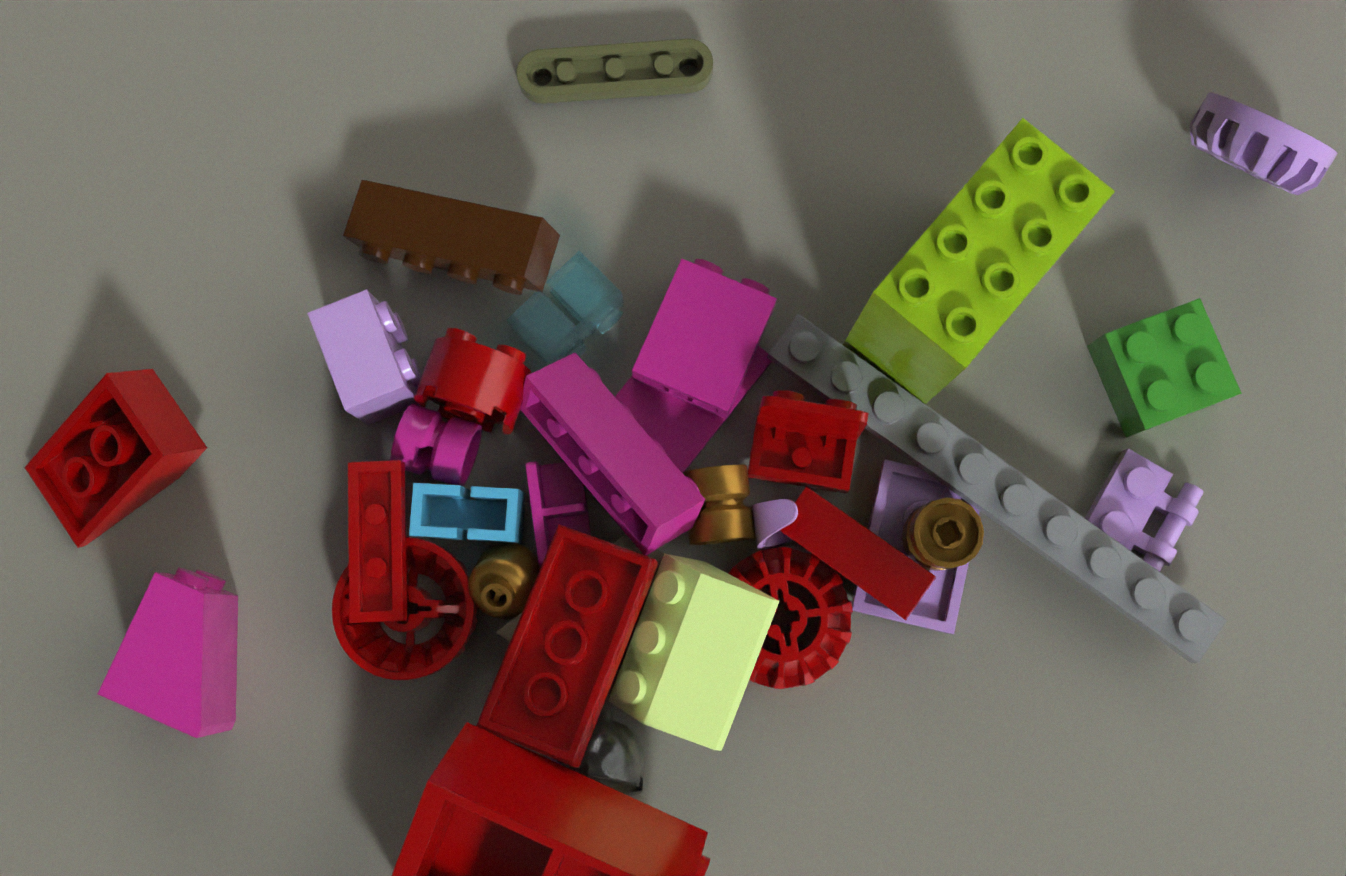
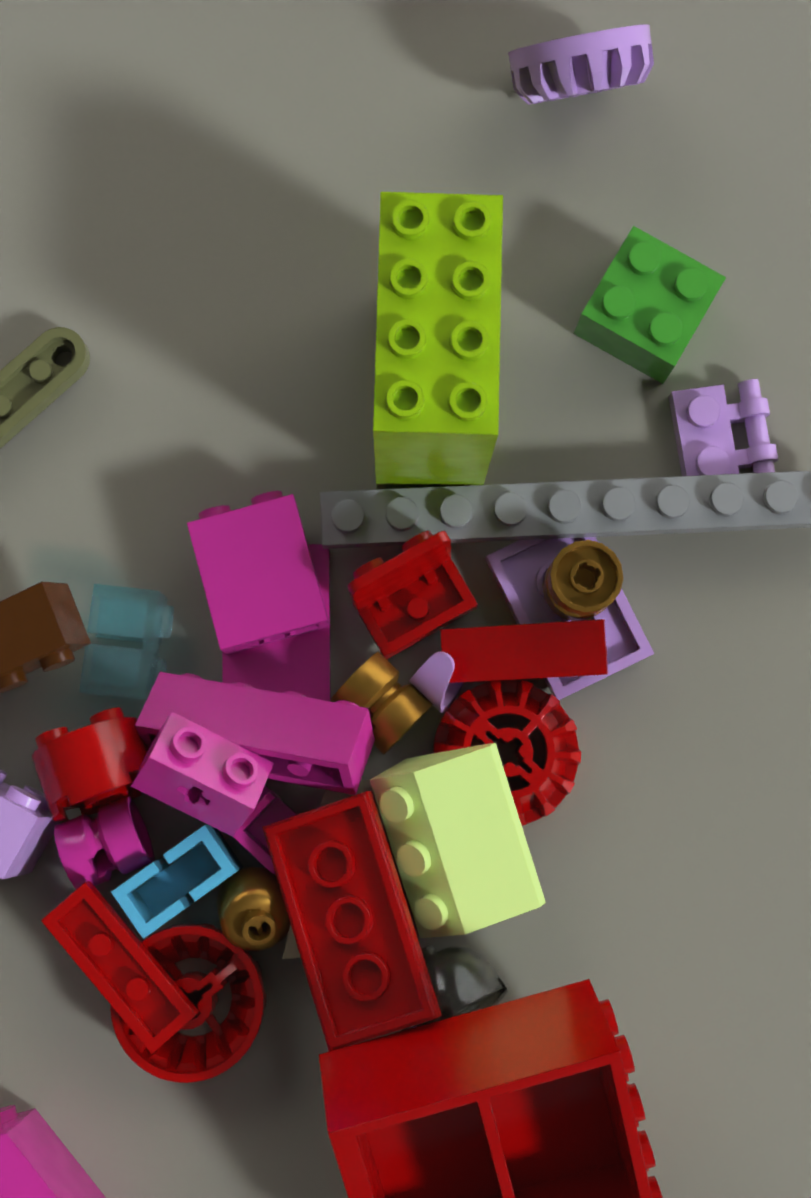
camera: 45 degrees left, 0 degrees up
none -> dark pink brick [131,711,274,837]

